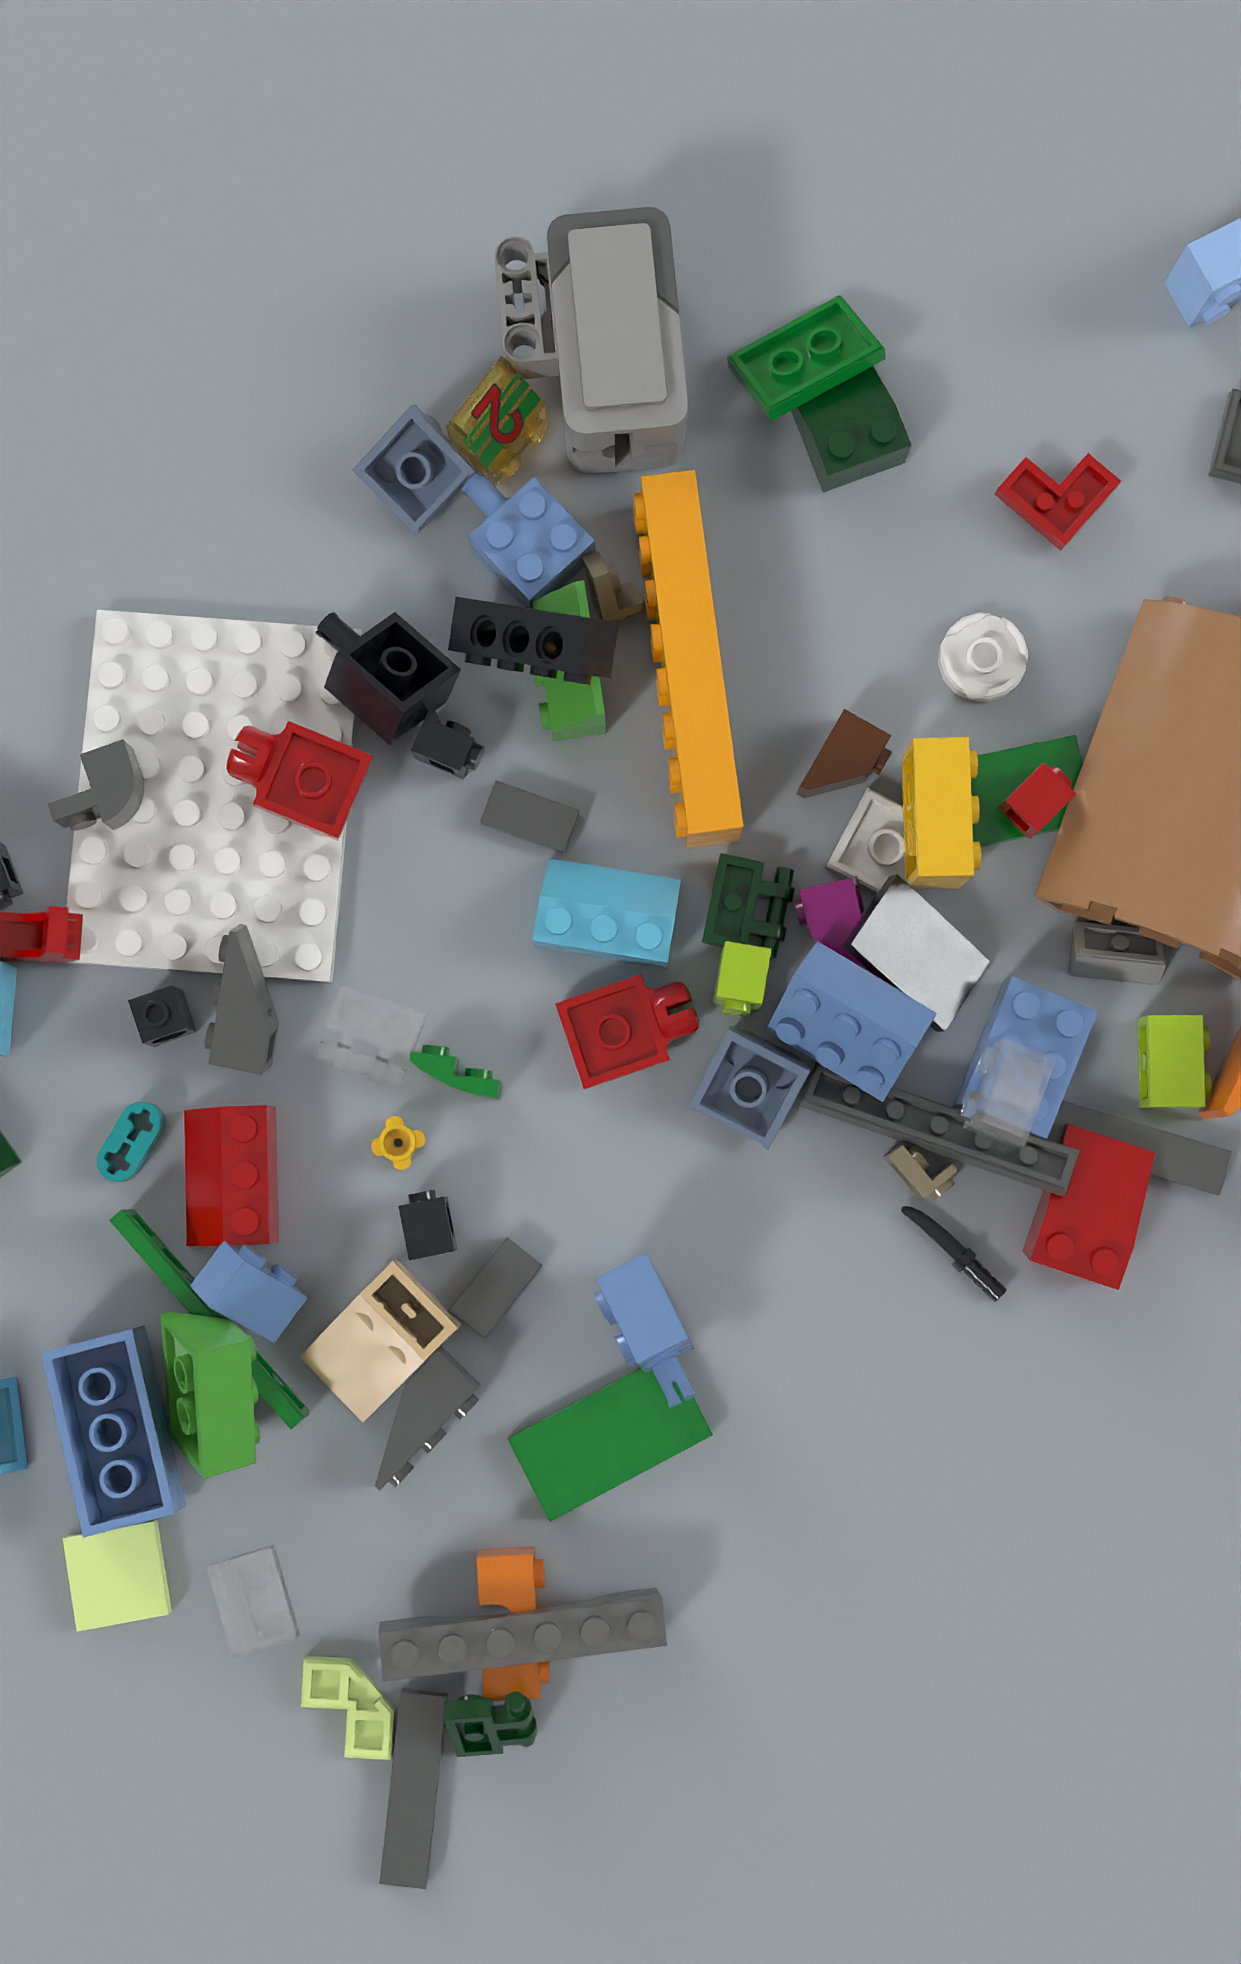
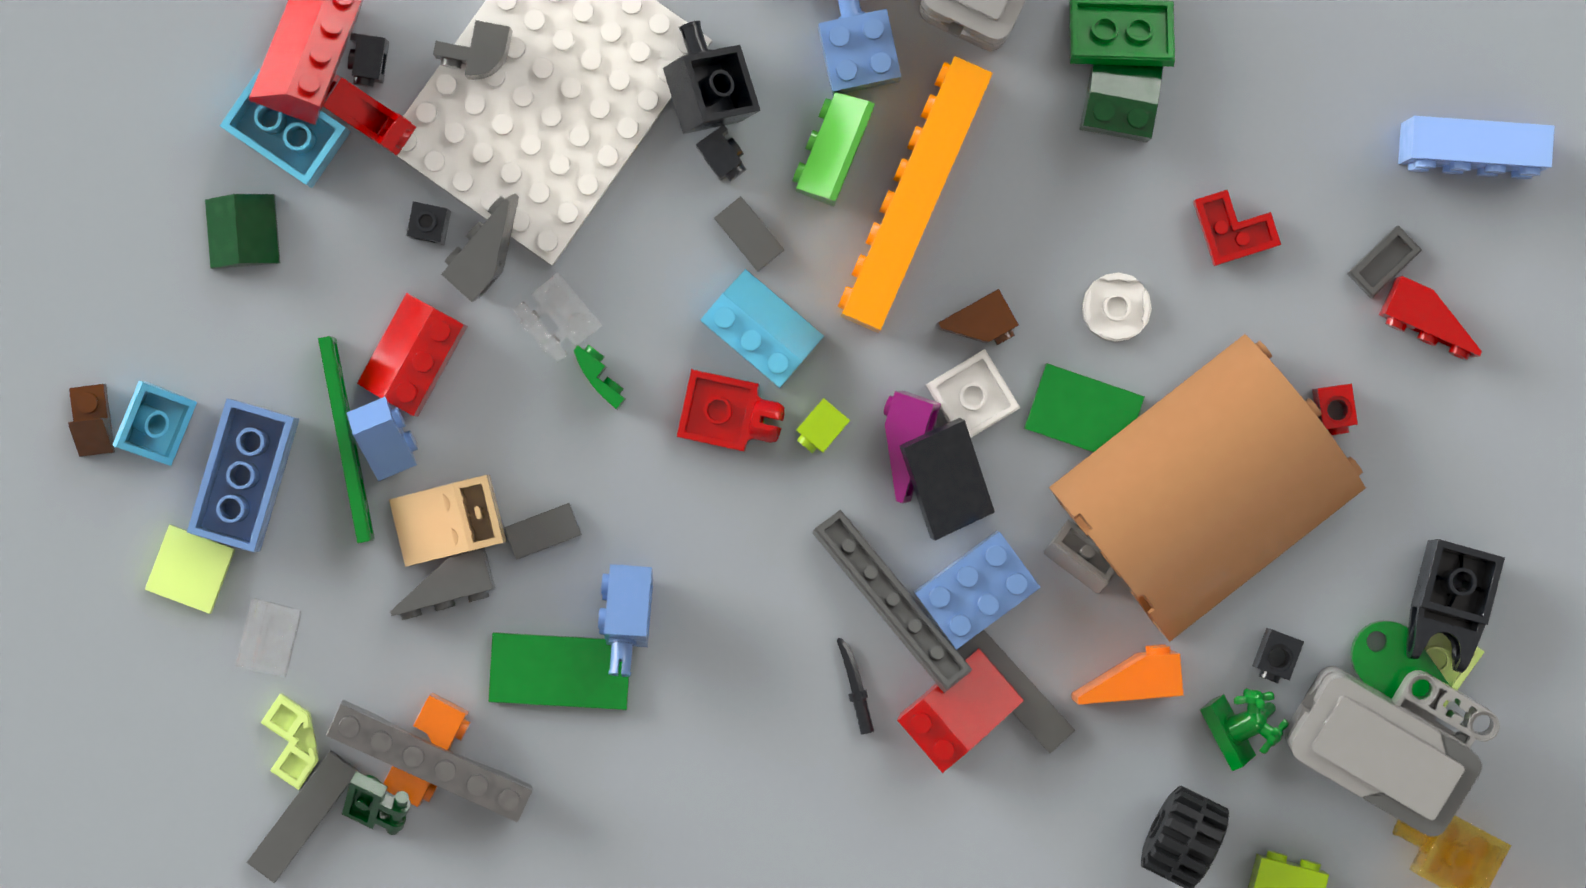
camera: 25 degrees right, 5 degrees up
teal beam [97,1102,166,1182] -> none
bright green slope [161,1312,260,1479] -> none
red plate [226,721,373,841] -> none
yellow plate [371,1116,425,1170] -> none
black brick [398,1189,458,1260] -> none
black brick [448,596,619,685] -> none
dark tan bracket [582,551,645,621] -> none
sand blue slope [688,1026,811,1150] -> none
dark green plate [701,853,795,958] -> none
medium blue brick [766,941,937,1102] -> none
dark tan bracket [883,1145,959,1200] -> none
yellow brick [901,737,981,890] -> none
clear brick [961,1039,1056,1148] -> none
red brick [998,762,1076,839] -> none
lime brick [1137,1015,1212,1108] -> none

